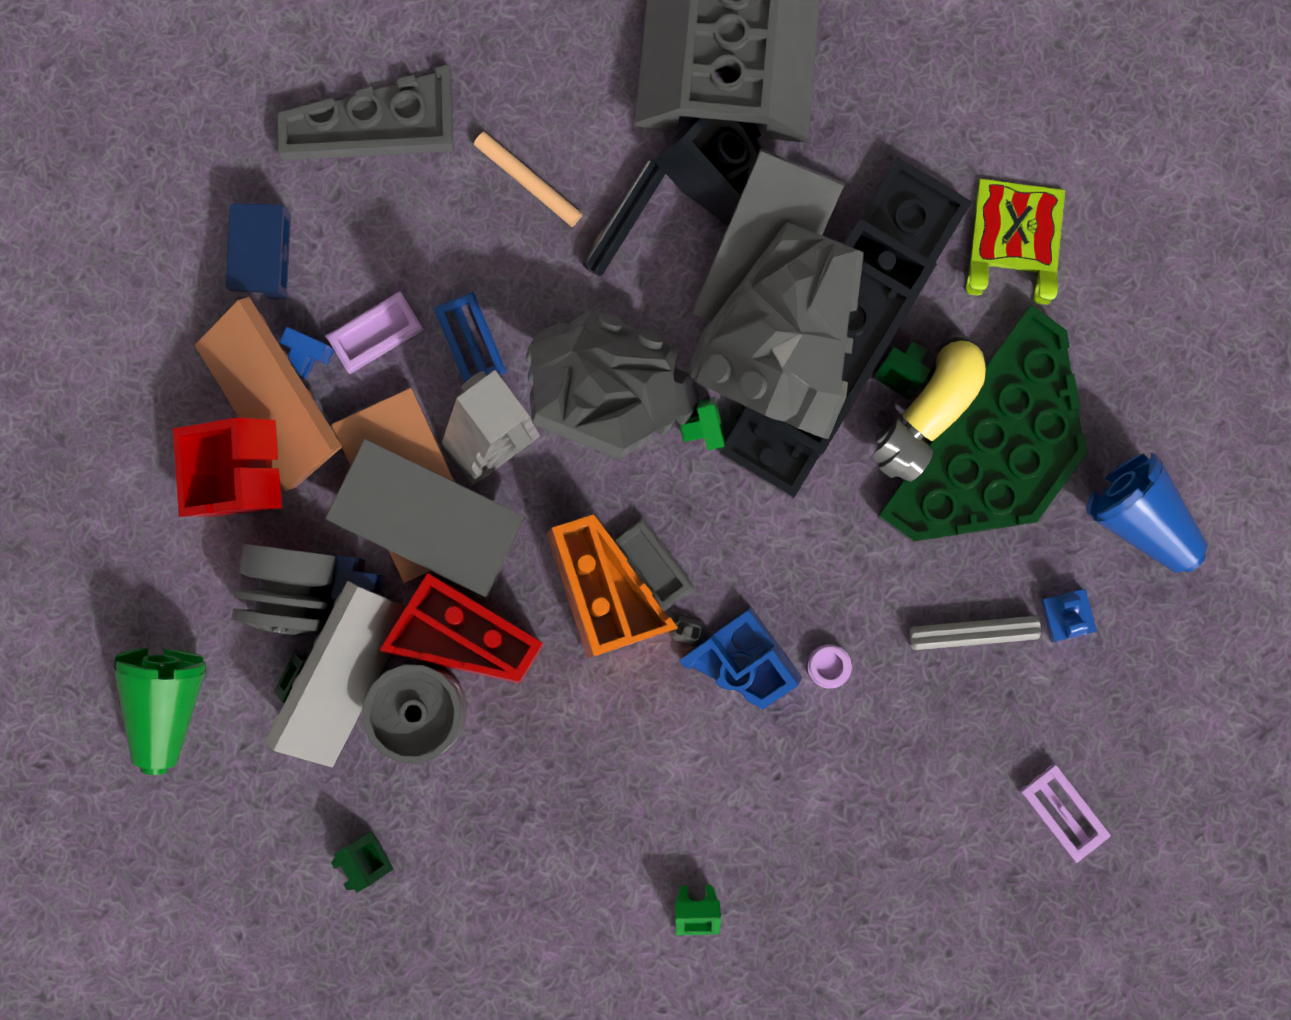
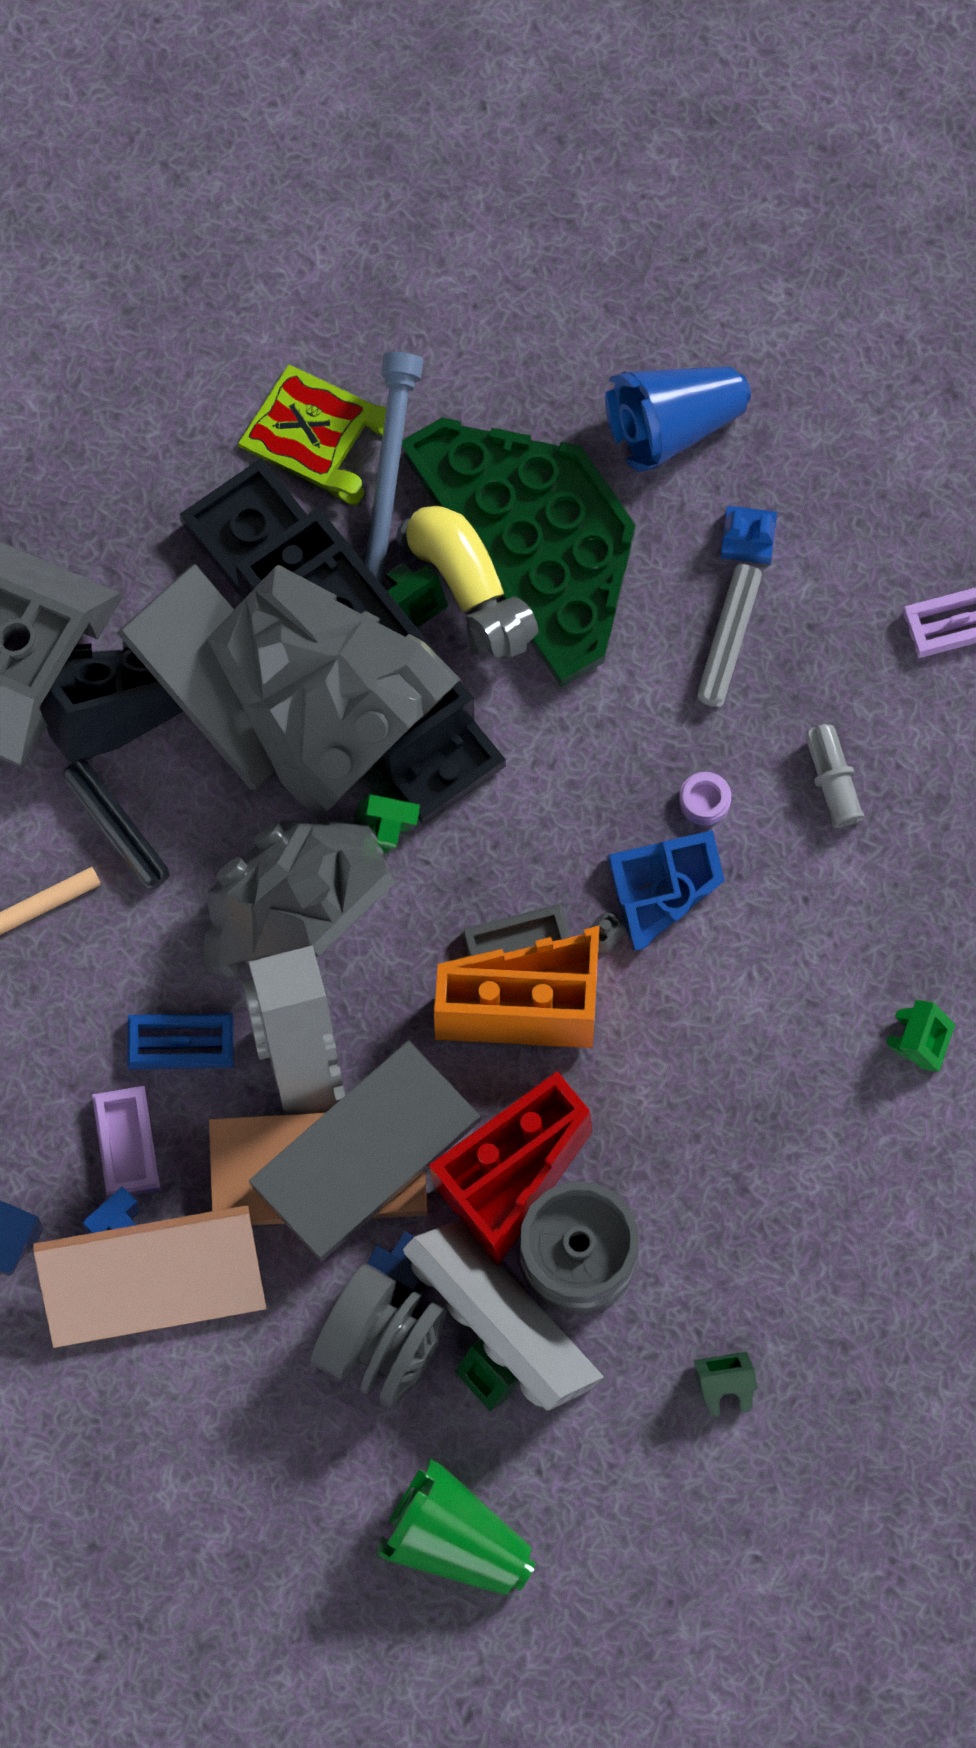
camera: 65 degrees left, 15 degrees down
red piece [173,418,282,517] -> none
none -> sand blue piece [365,352,424,584]
none -> light grey axle [806,724,865,828]

